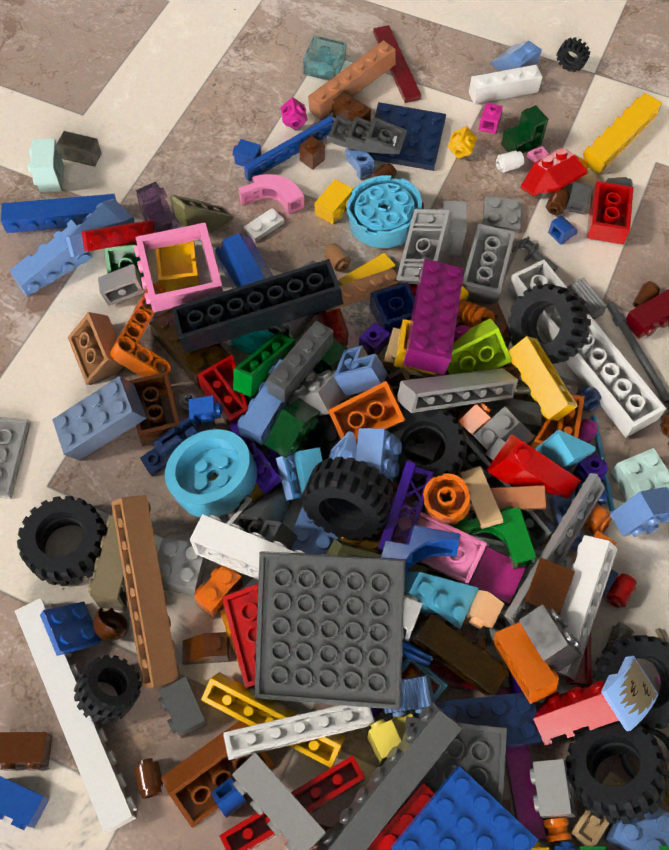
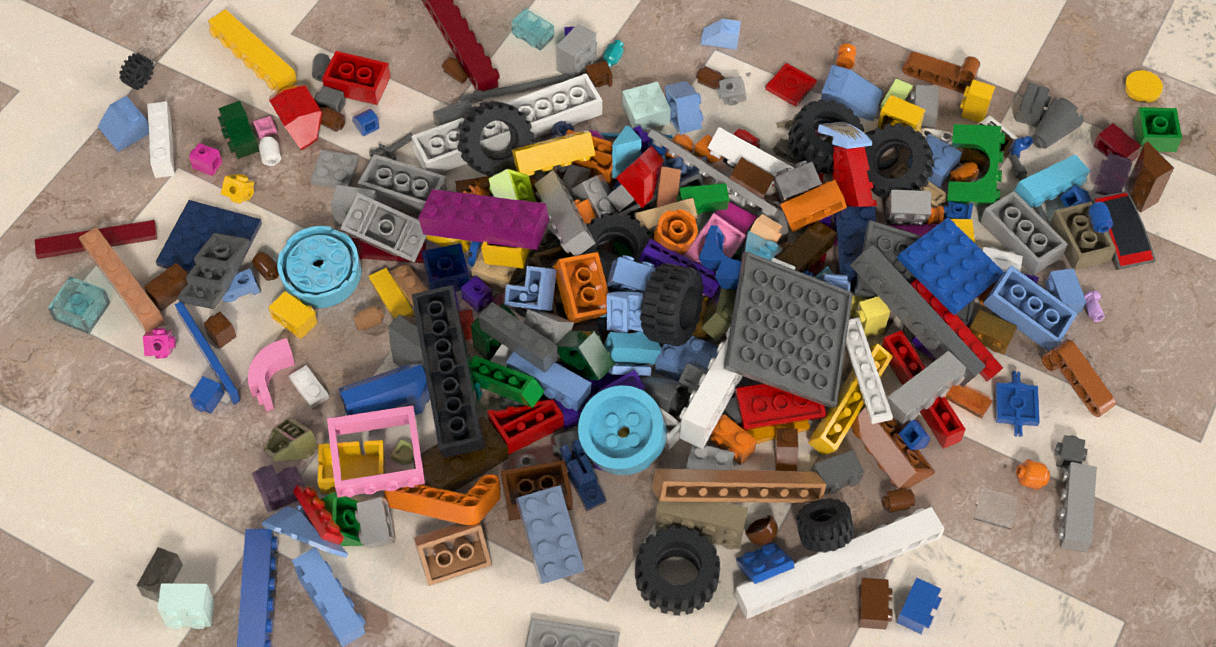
camera: 85 degrees left, 5 degrees down
blue brick [188,396,223,426] -> none

